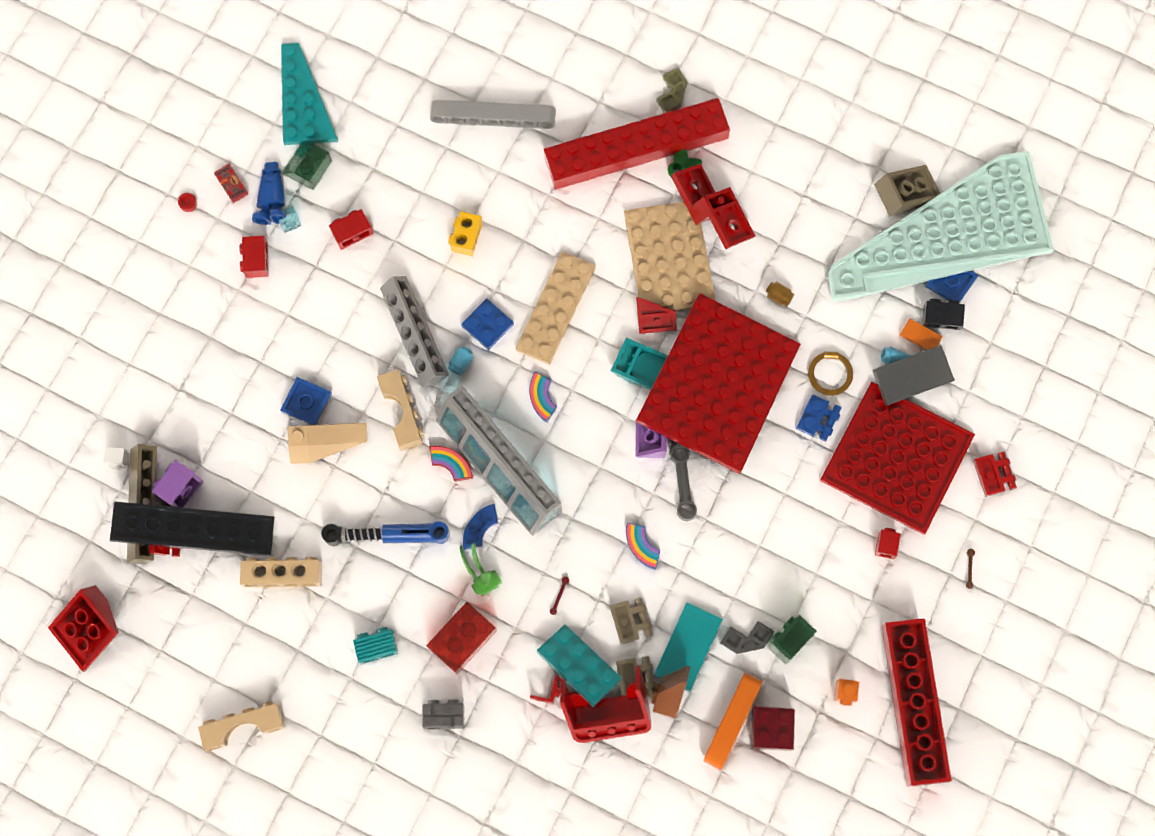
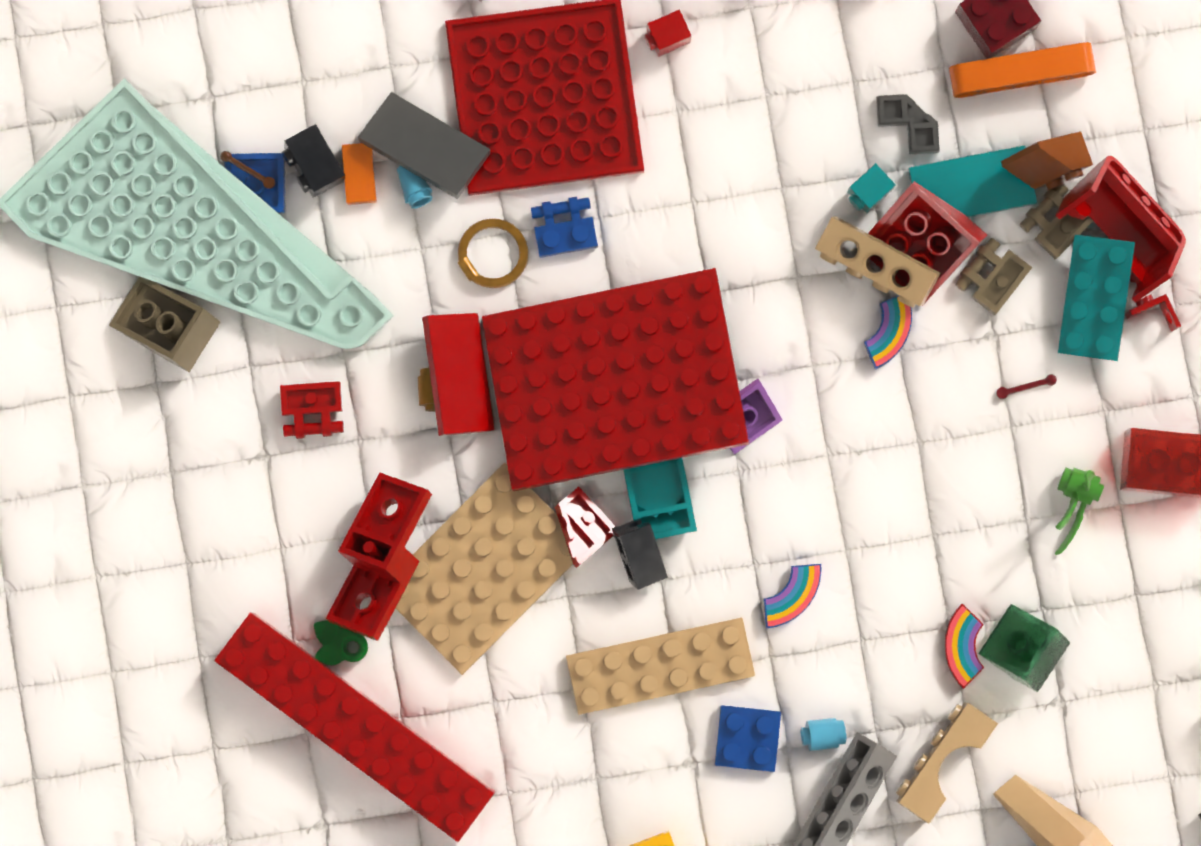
camera: 130 degrees left, 10 degrees up
piece [321,521,450,546] -> none
light grey window [436,385,562,537] -> none
blue tile [463,504,498,550] -> none
olive tile [656,68,688,113] -> none
dark grey piece [670,444,697,522] -> none
clear green brick [768,615,817,665] -> none
none -> reddish brown hinge [220,151,275,189]
none -> red plate [280,381,344,439]
none -> red tile [422,313,495,436]
none -> black hinge [611,519,668,590]
none -> tan brick [815,216,941,308]
none -> teal brick [847,163,896,213]
none -> red slope [856,181,987,306]
none -> clear green slope [978,604,1071,693]

